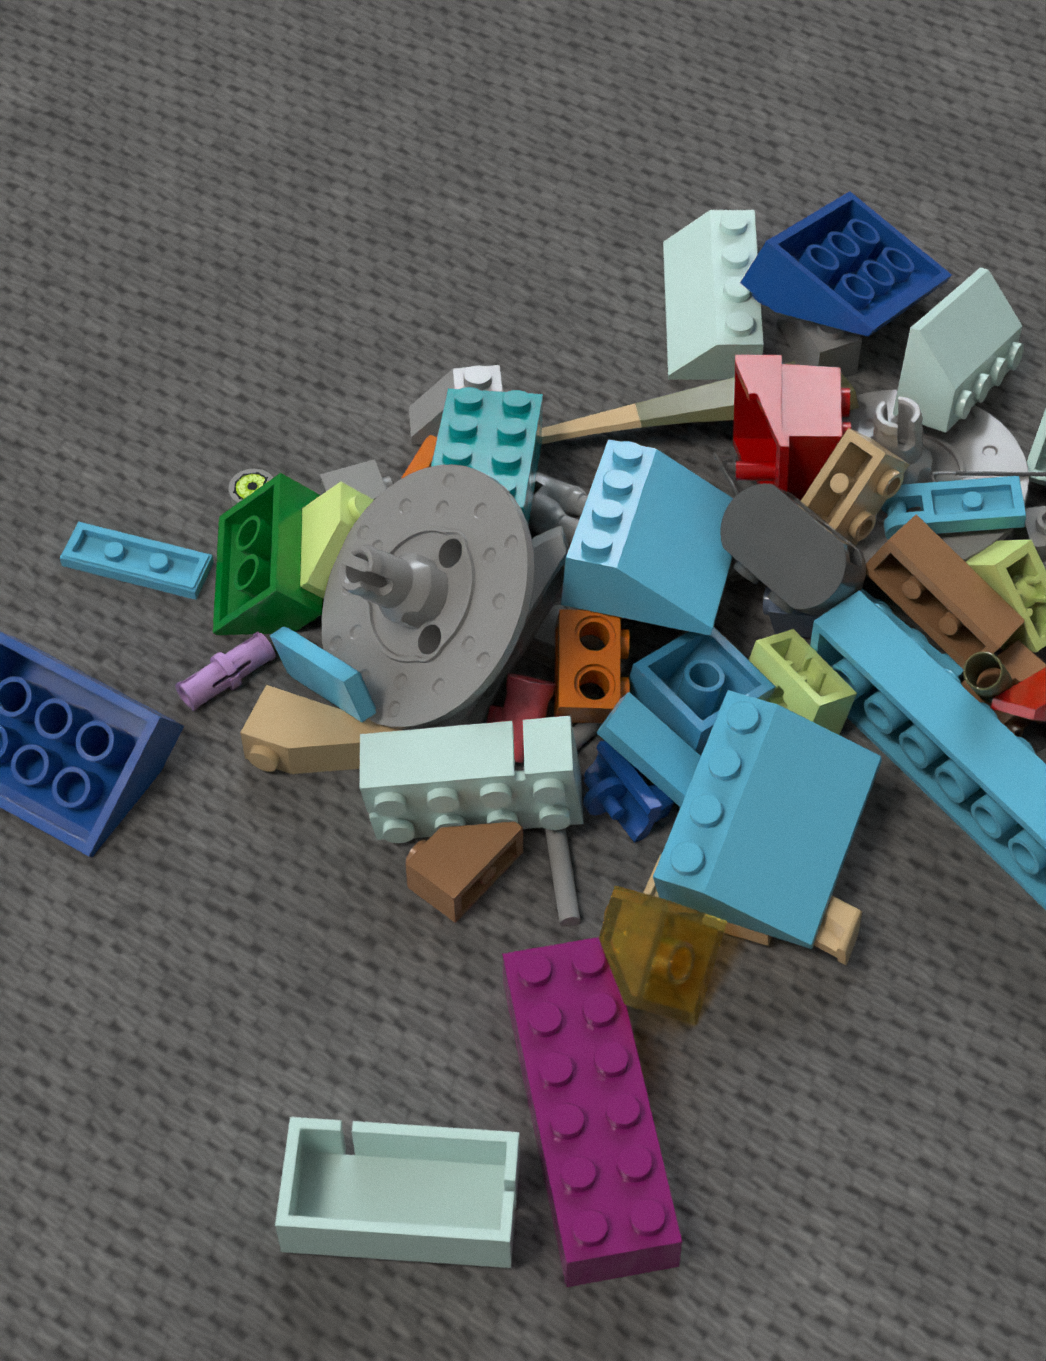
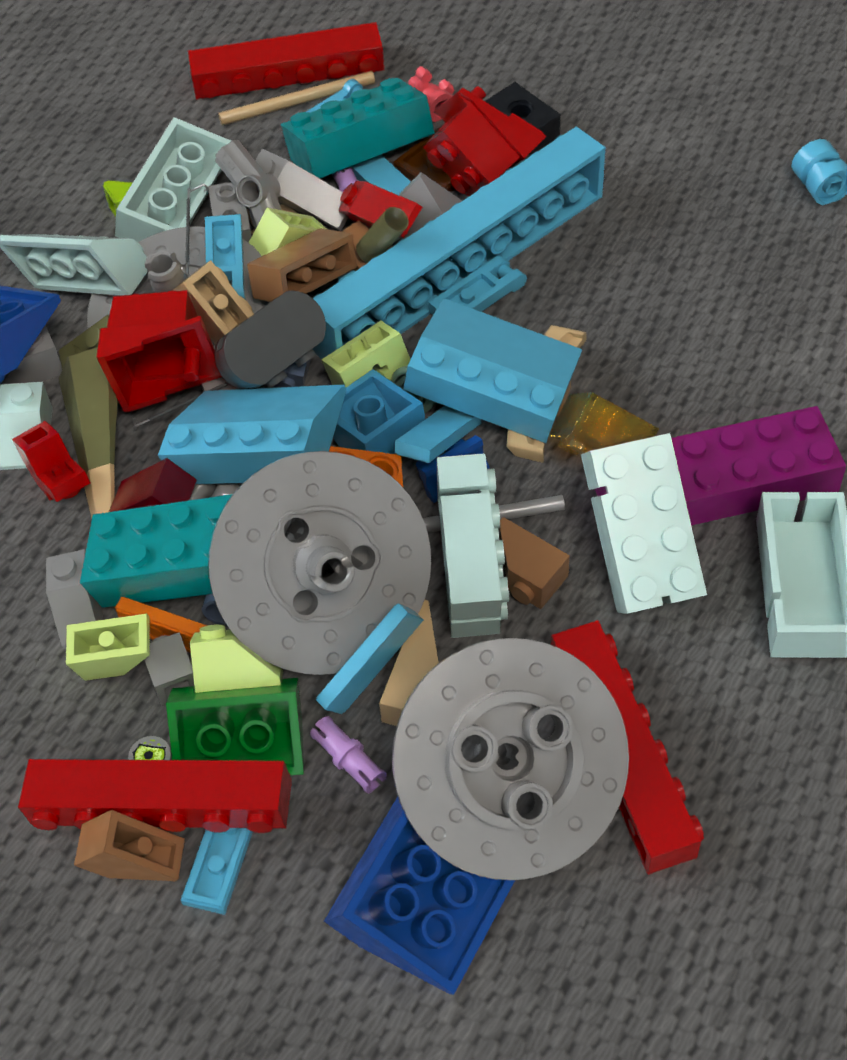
camera: 90 degrees left, 0 degrees up
none -> red brick [12,421,91,502]
none -> red brick [18,759,292,833]
none -> yellowish green slope [66,613,150,681]
none -> medium nougat slope [74,810,185,881]
none -> dark red brick [109,458,197,512]
none -> light grey piece [392,638,629,880]
none -> medium azure plate [429,255,527,315]
none -> red brick [551,620,704,875]
none -> light aqua piece [581,433,707,614]

